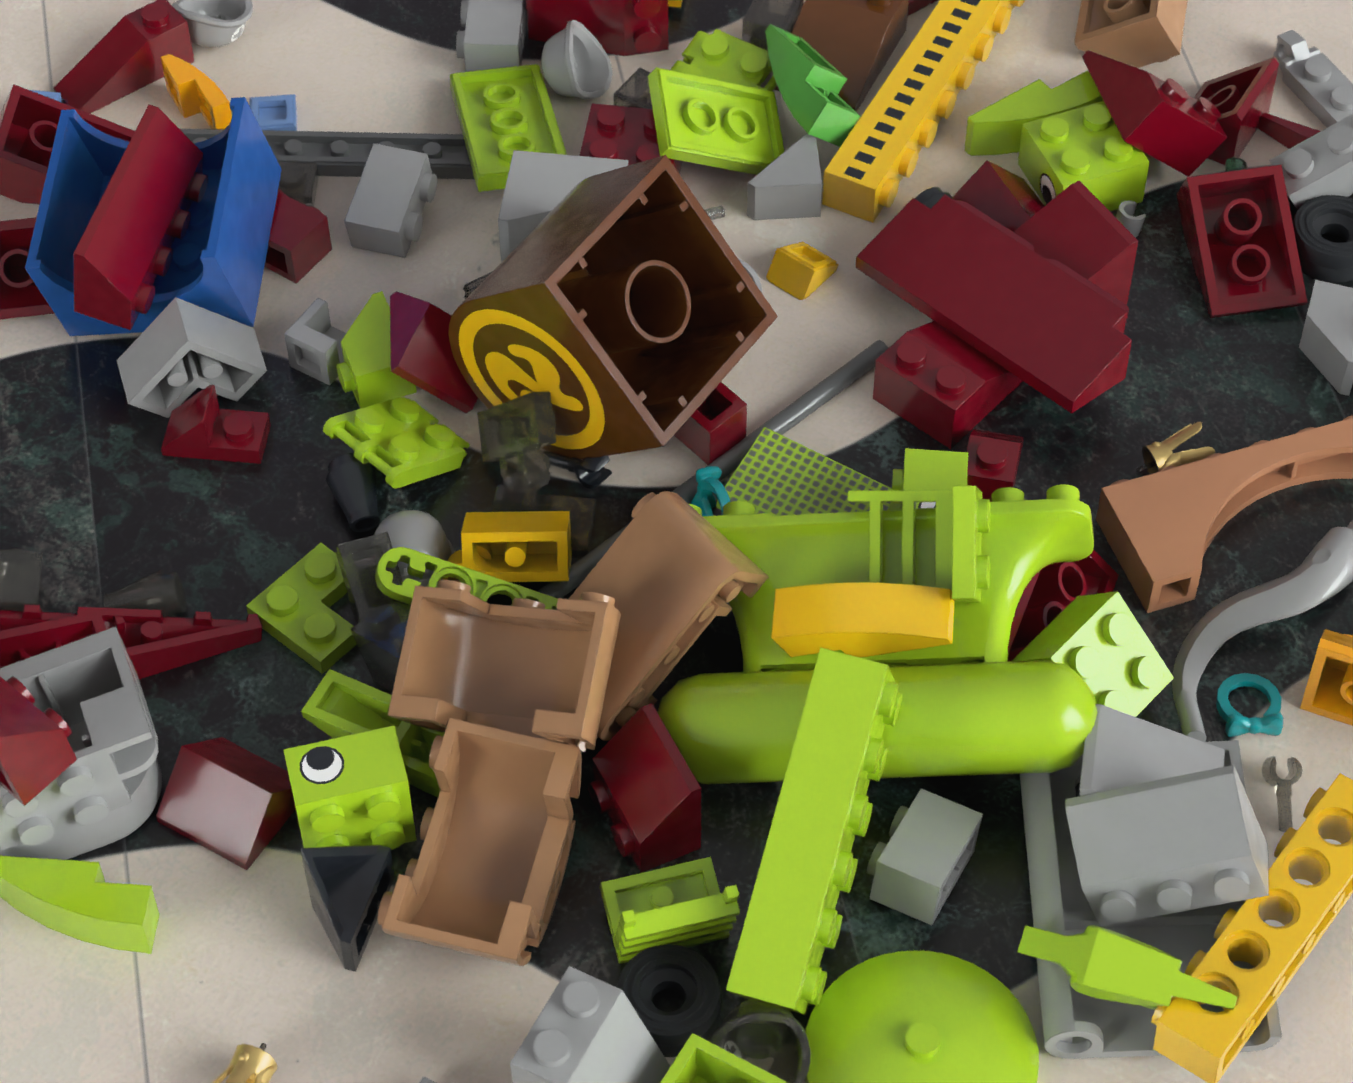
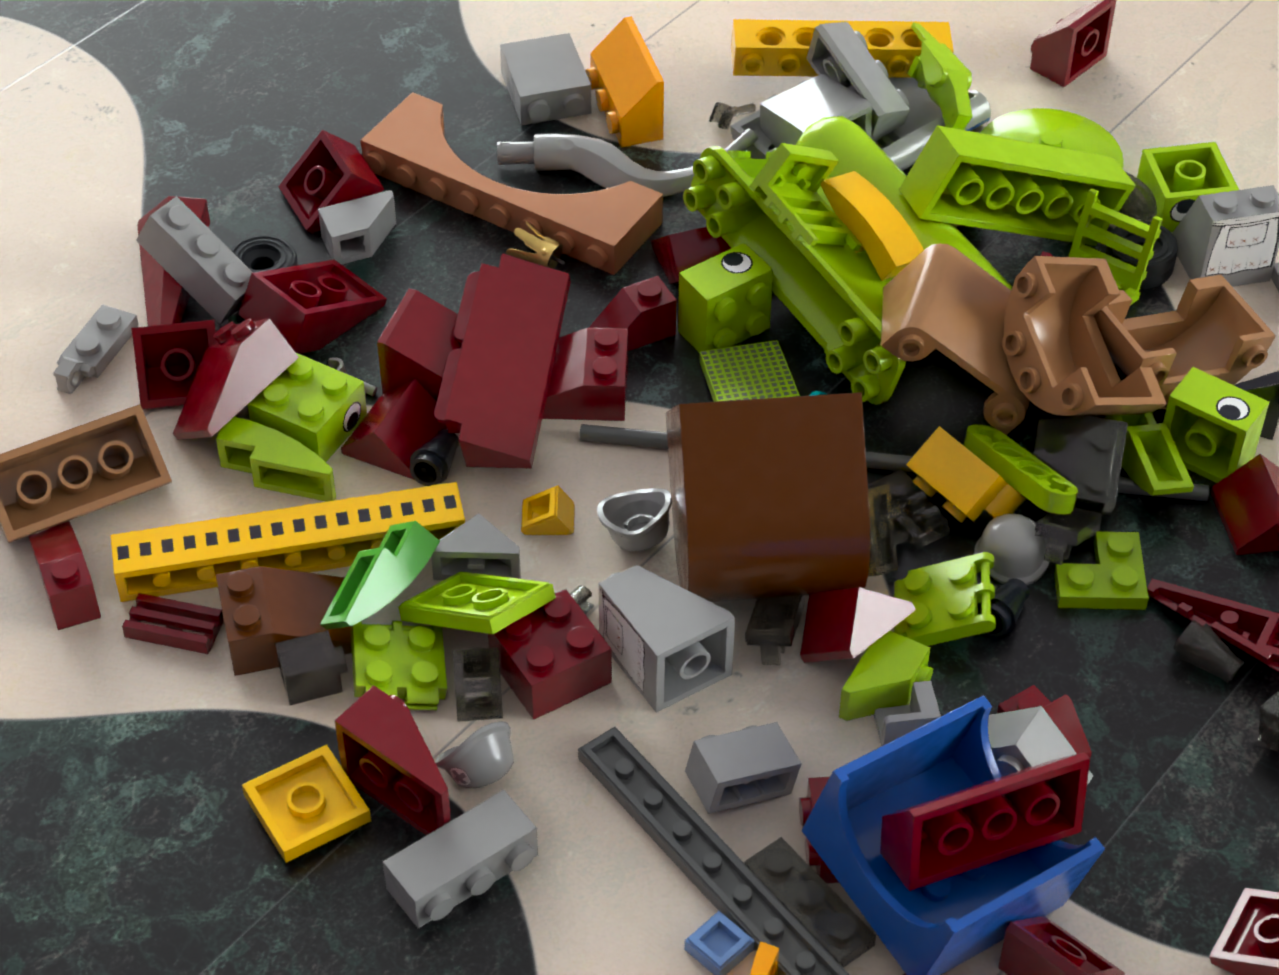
camera: 130 degrees left, 5 degrees down
lime tile [449,64,567,192] -> none
teal piece [1216,673,1284,737] -> none

